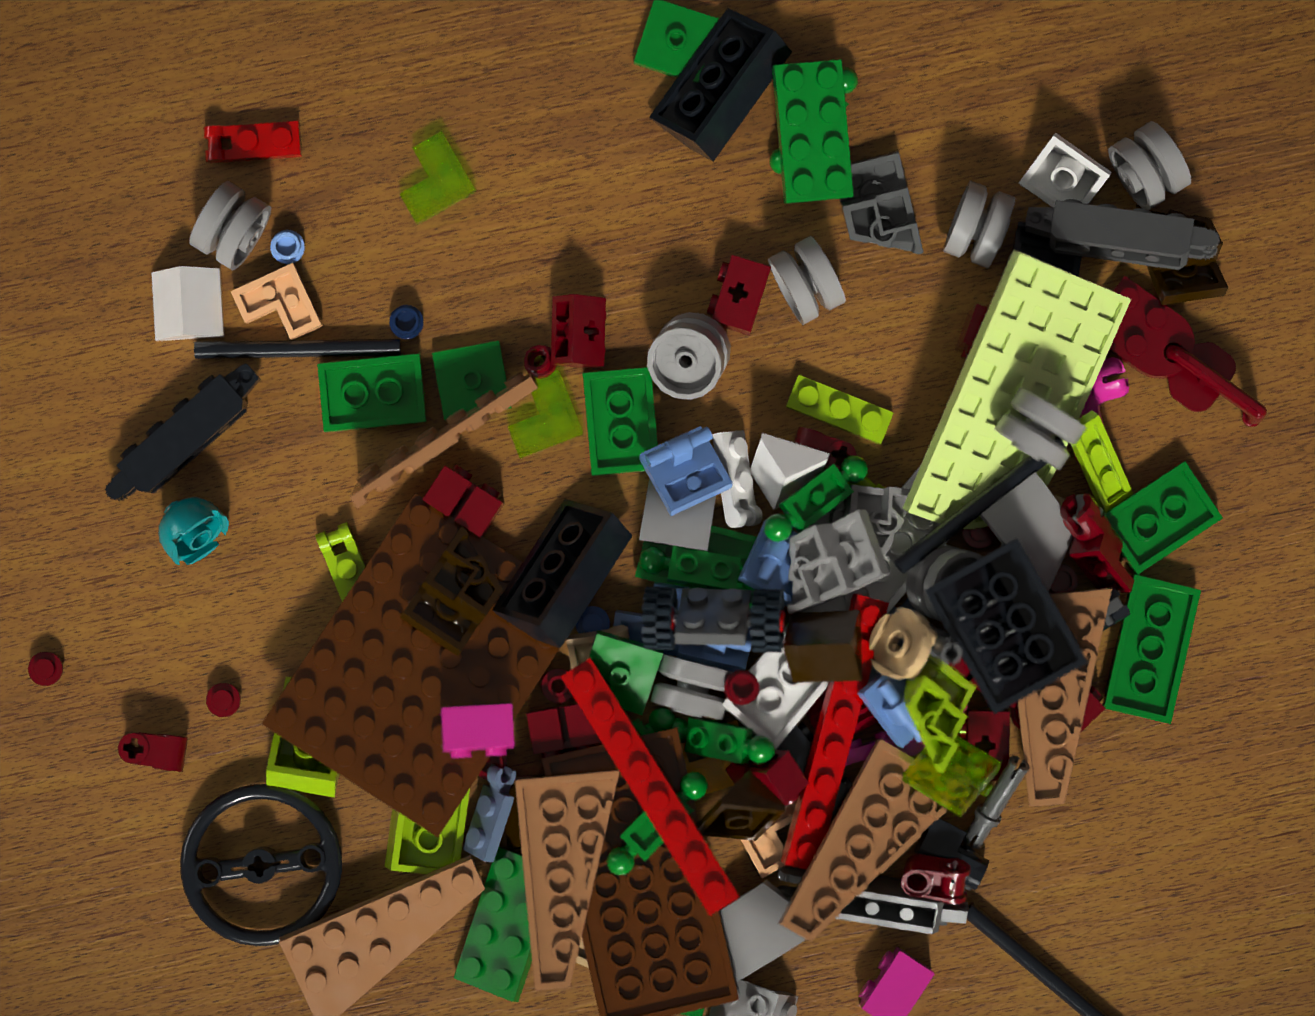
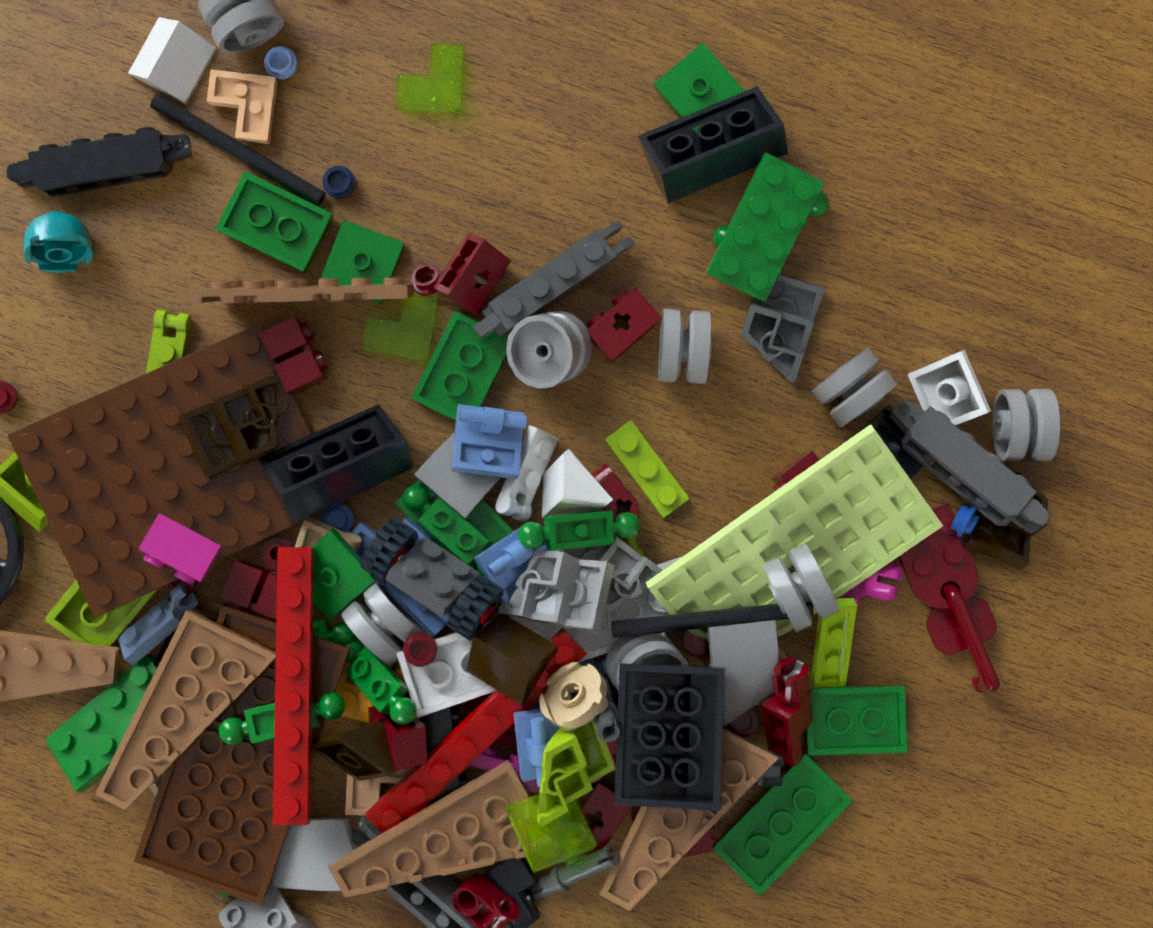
camera: 30 degrees right, 0 degrees up
none -> dark grey hinge [473,220,635,340]
none -> blue plate [950,505,980,538]

